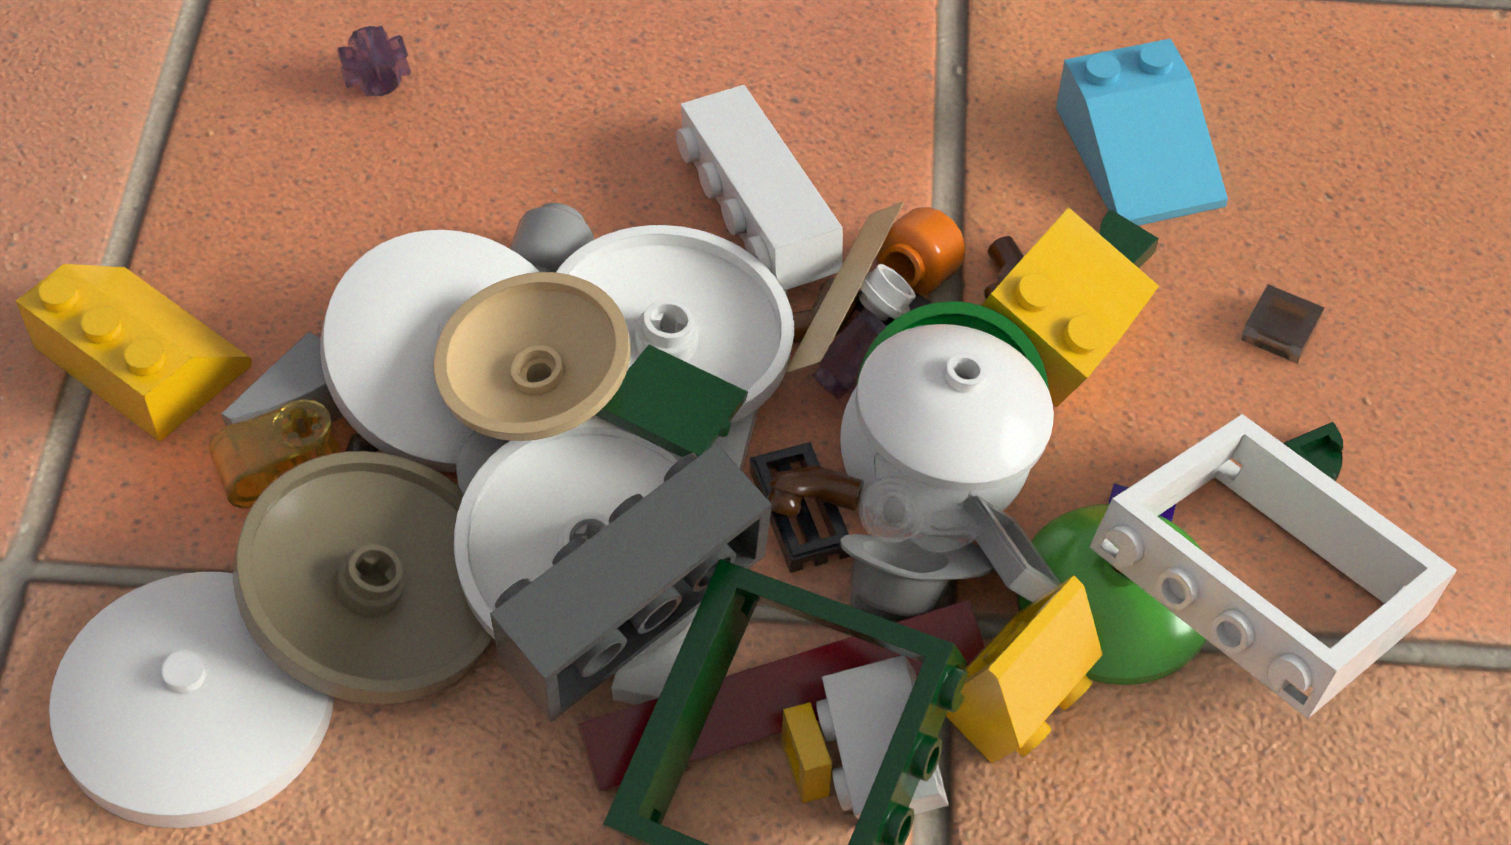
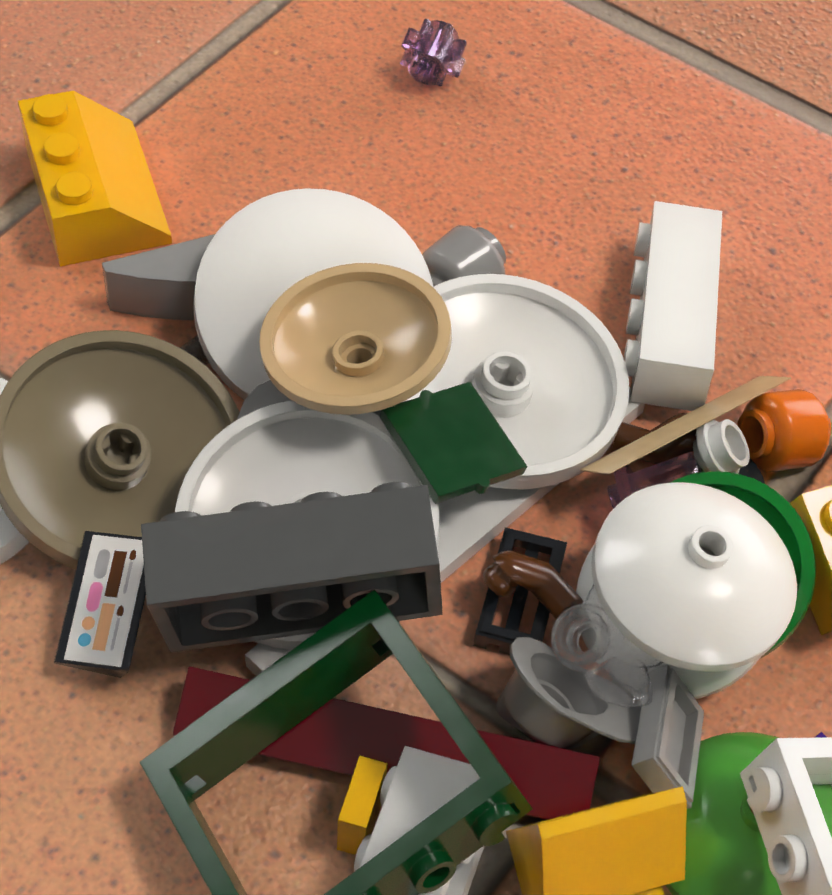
camera: 30 degrees right, 0 degrees up
clear yellow piece [208,399,342,509] -> none
none -> slope [54,531,146,678]

